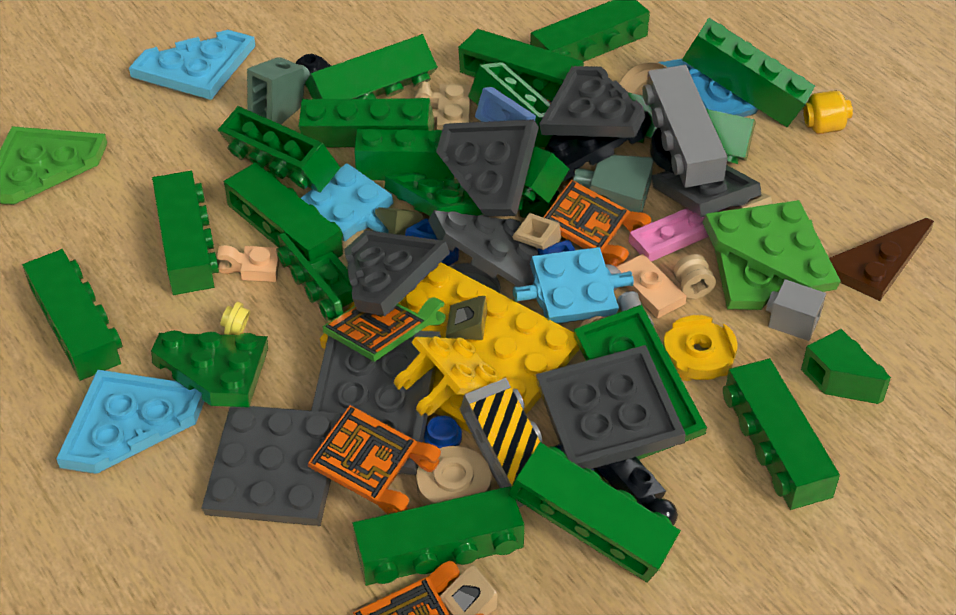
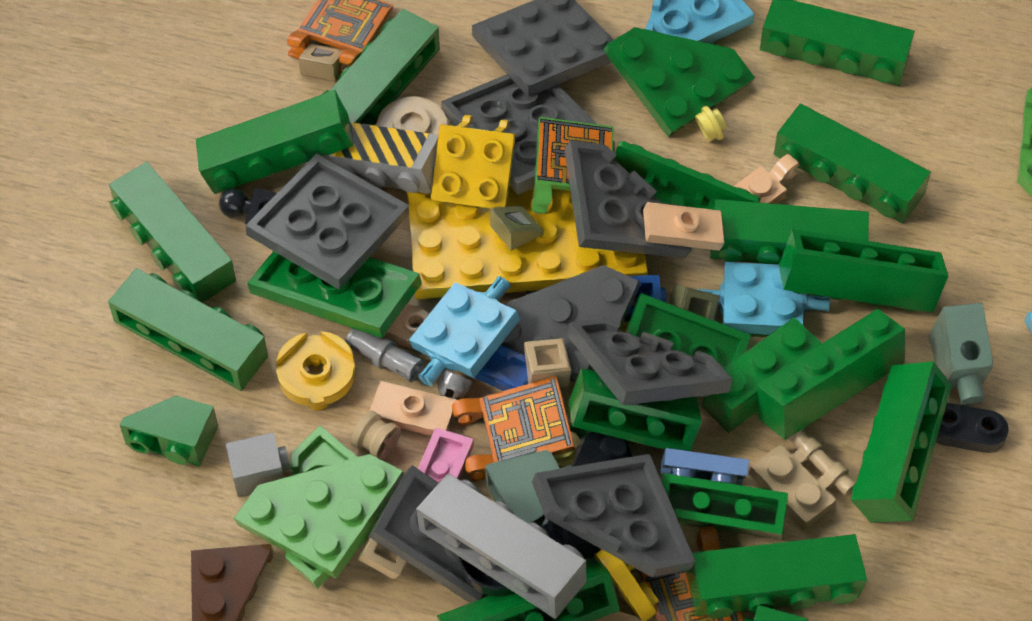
camera: 140 degrees right, 10 degrees up
flag [308,405,441,514] -> none
none -> brick [109,161,236,303]
none -> light nougat plate [643,202,724,251]

